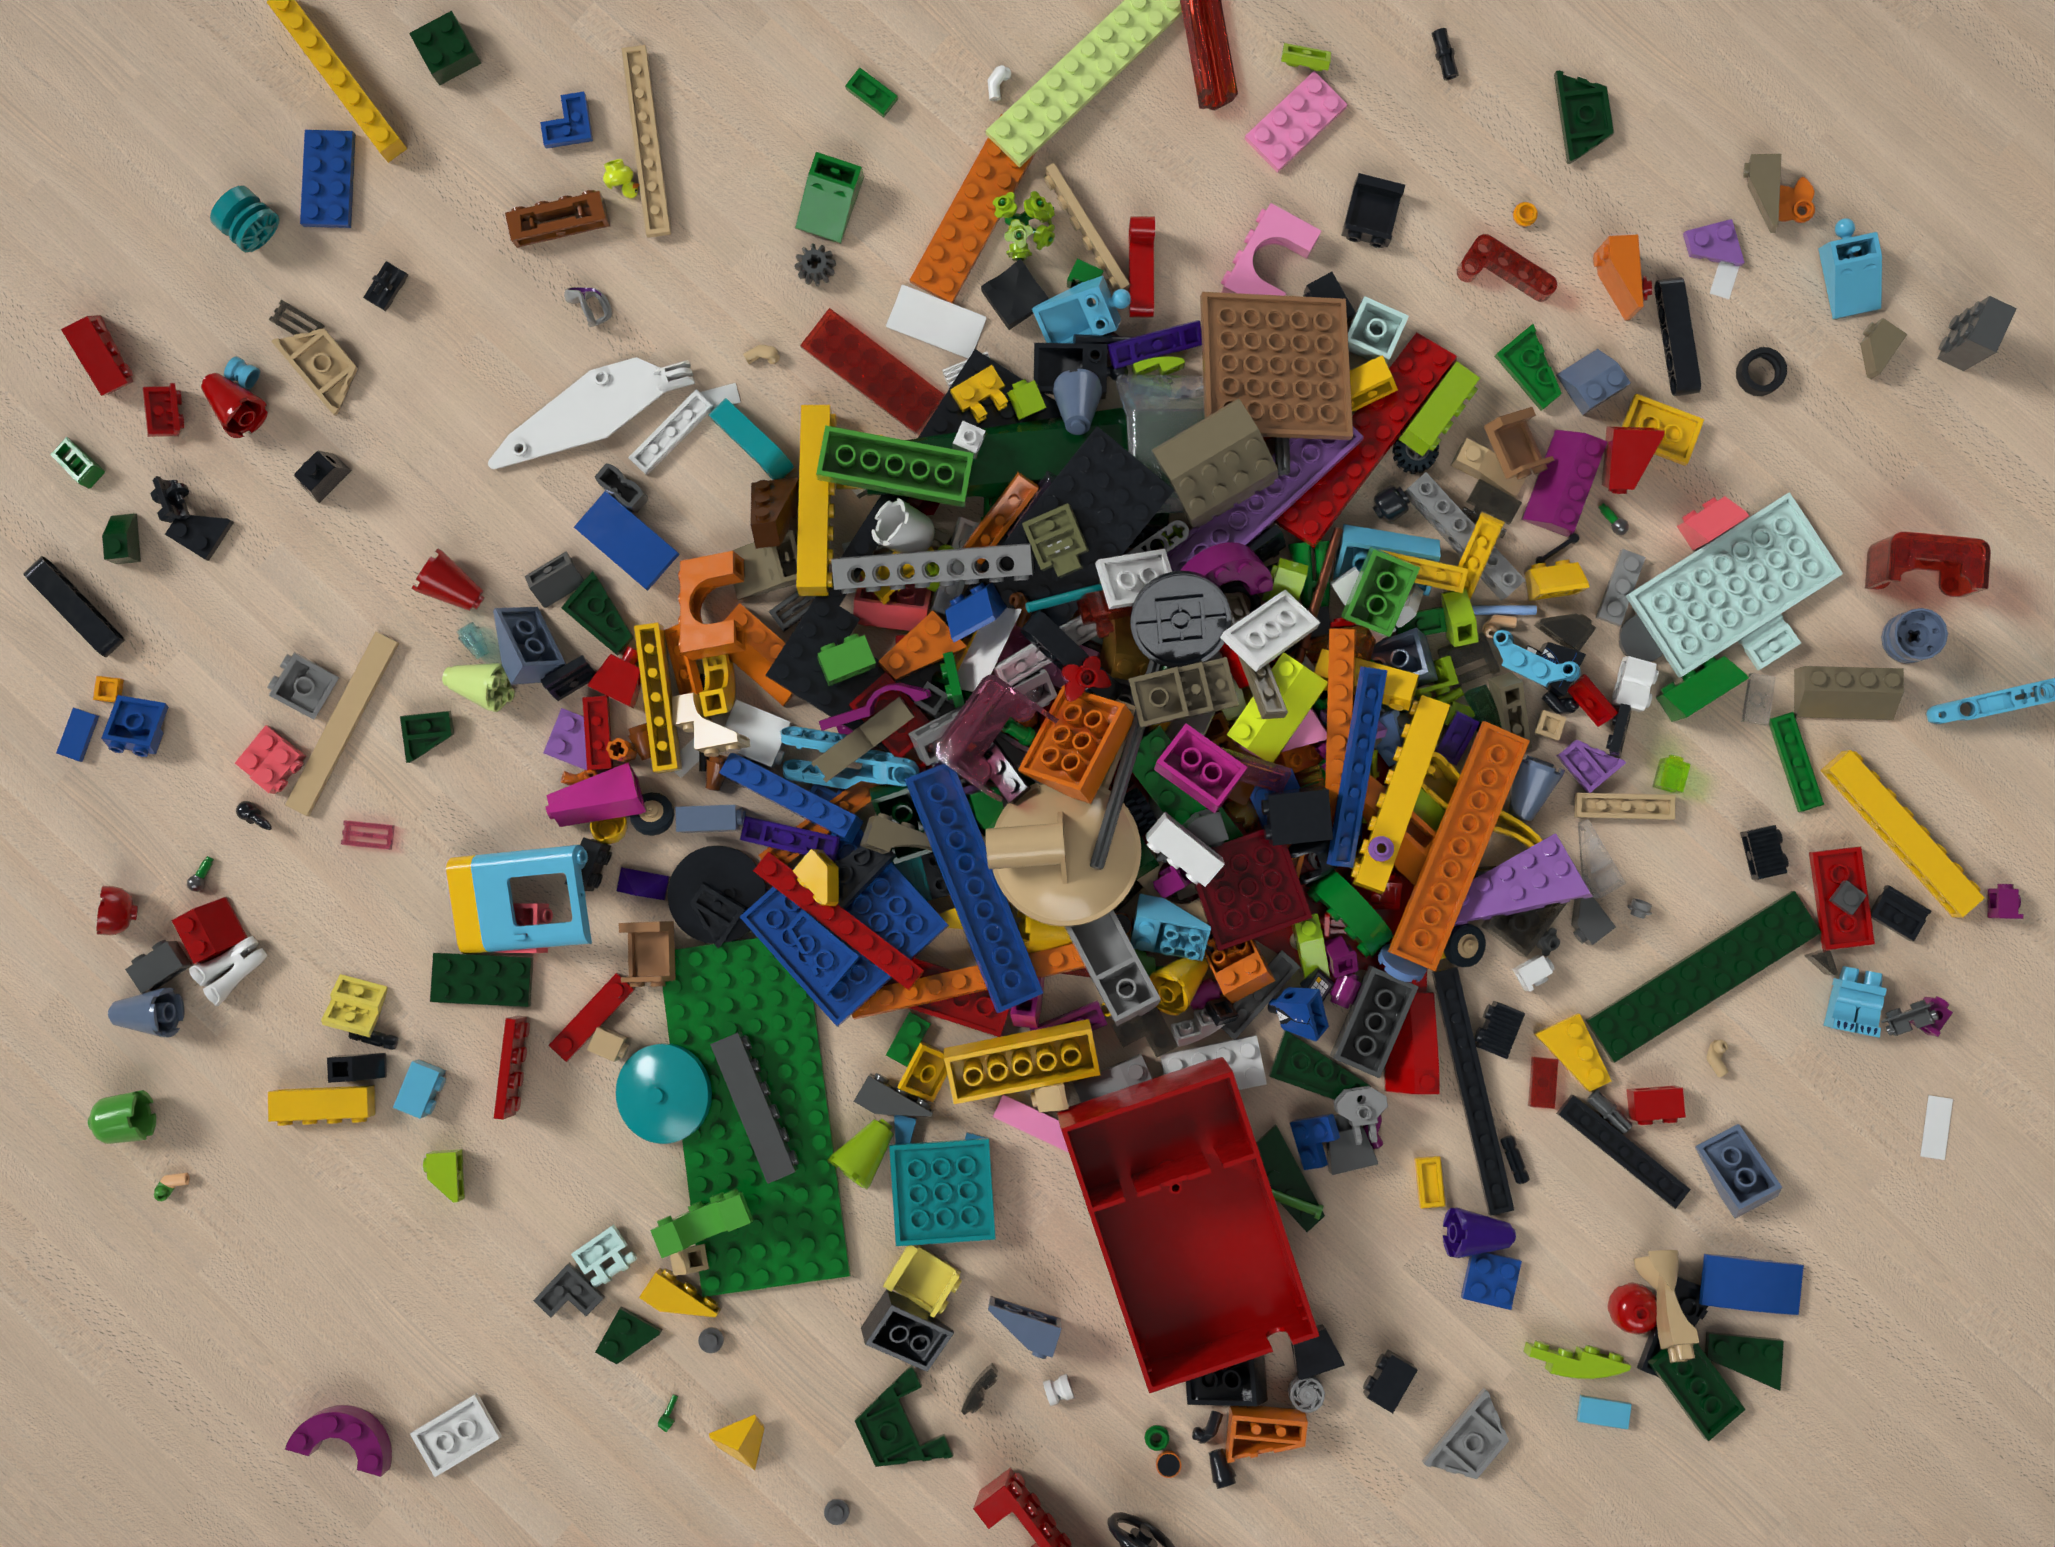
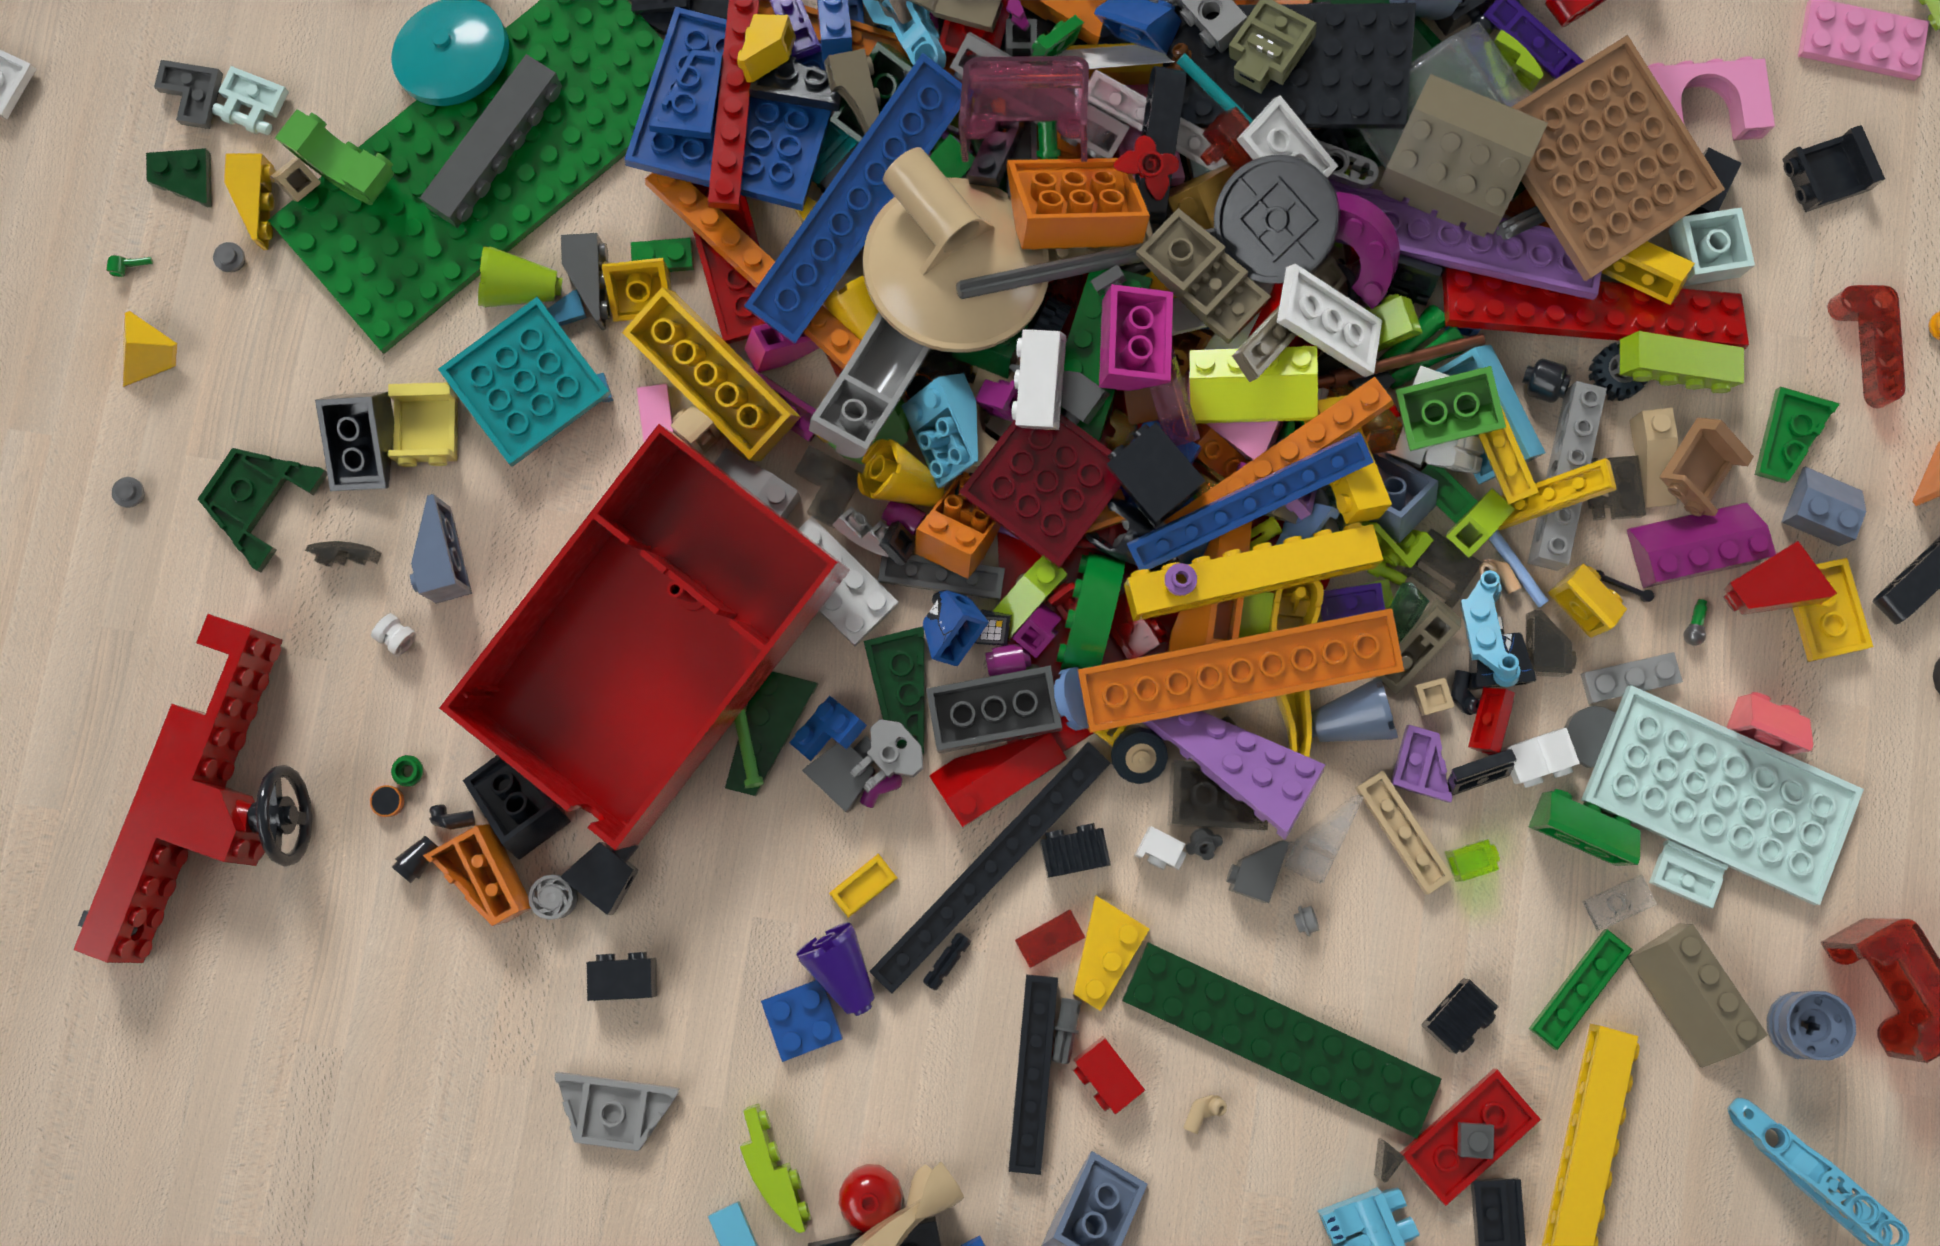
camera: 55 degrees right, 5 degrees down
none -> dark grey plate [1091,264,1127,297]

